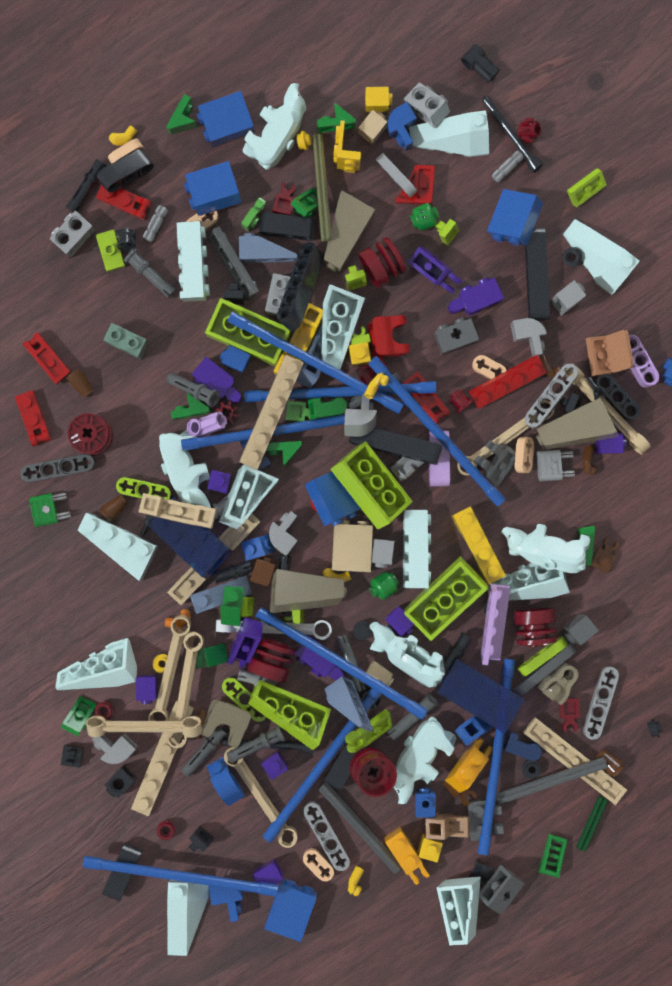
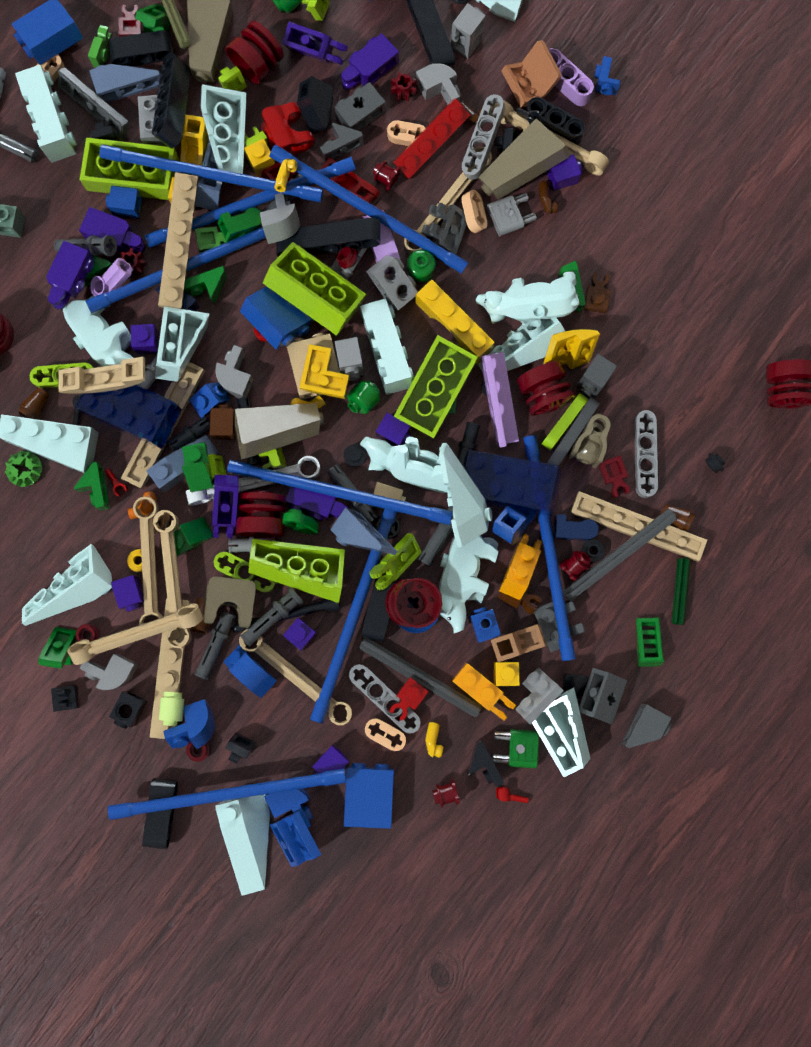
camera: 15 degrees left, 5 degrees down
none -> bright green gear [5,451,42,487]
none -> dark purple hinge [46,241,94,310]
none -> green slope [74,462,110,511]
none -> red hand [105,468,128,497]
none -> yellowish green brick [158,692,184,726]
none -> blue brick [163,699,215,749]
none -> blue slope [270,811,321,867]
none -> green plate [282,509,319,535]
none -> black slope [297,76,333,134]
none -> yellow plate [299,344,349,399]
none -> dark grey slope [320,123,364,163]
none -> dark red plate [337,247,358,269]
none -> light grey brick [366,255,418,310]
none -> red plate [389,677,429,721]
none -> dark red gear [391,72,417,101]
none -> green head [407,250,435,283]
none -> dark red brick [432,780,460,808]
none -> light aqua wedge [439,443,492,547]
none -> black slope [467,739,504,788]
none -> green piece [492,729,539,769]
none -> red hand [496,787,529,803]
none -> light grey plate [515,667,563,725]
none -> yellow slope [543,329,600,369]
none -> dark red brick [560,550,591,581]
none -> dark grey slope [621,704,671,748]

